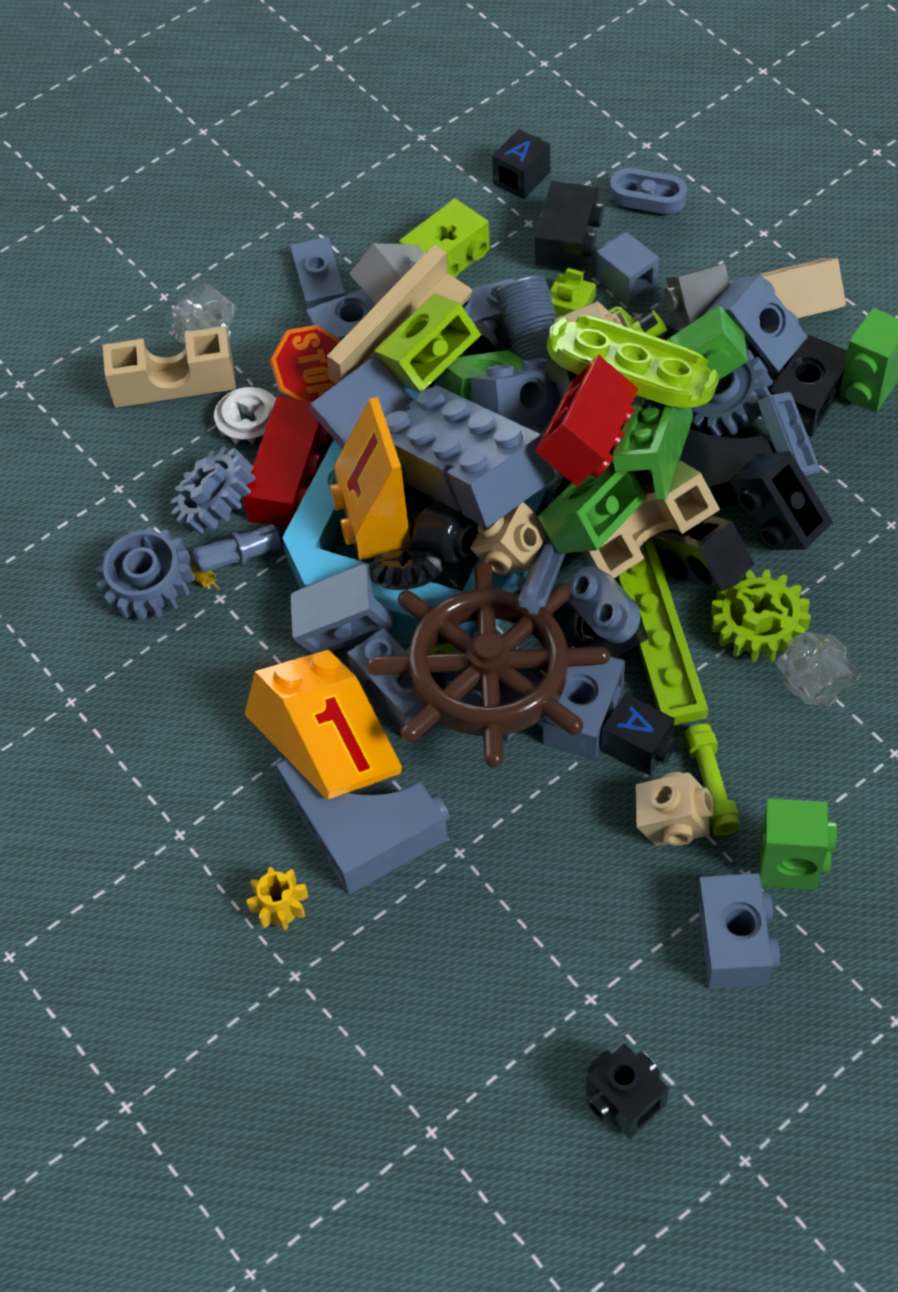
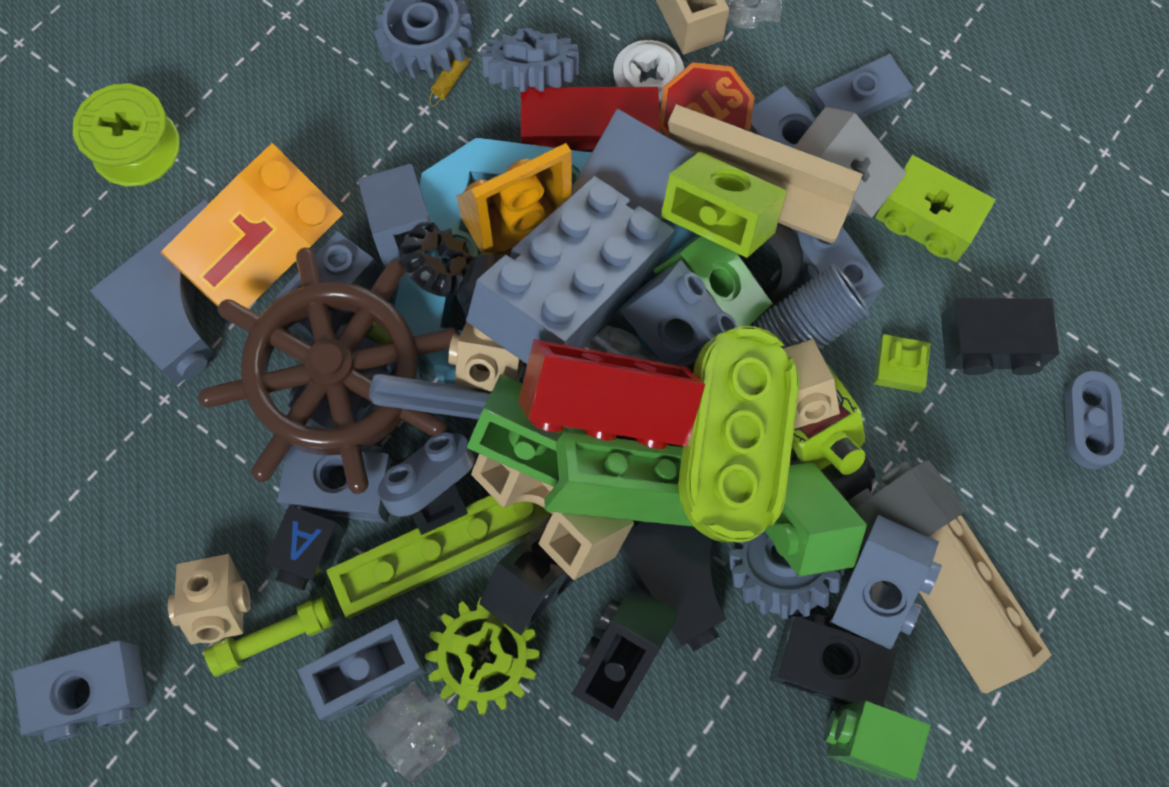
camera: 70 degrees right, 15 degrees up
sand blue axle [193,524,281,572] -> none
yellow gear [246,867,309,930] -> none
black brick [492,129,551,199] -> none
sand blue brick [596,232,659,306] -> none
sand blue plate [757,392,820,477] -> none
bright green brick [758,798,837,890] -> none
none -> lime piece [73,83,180,187]
none -> sand blue brick [297,619,427,722]

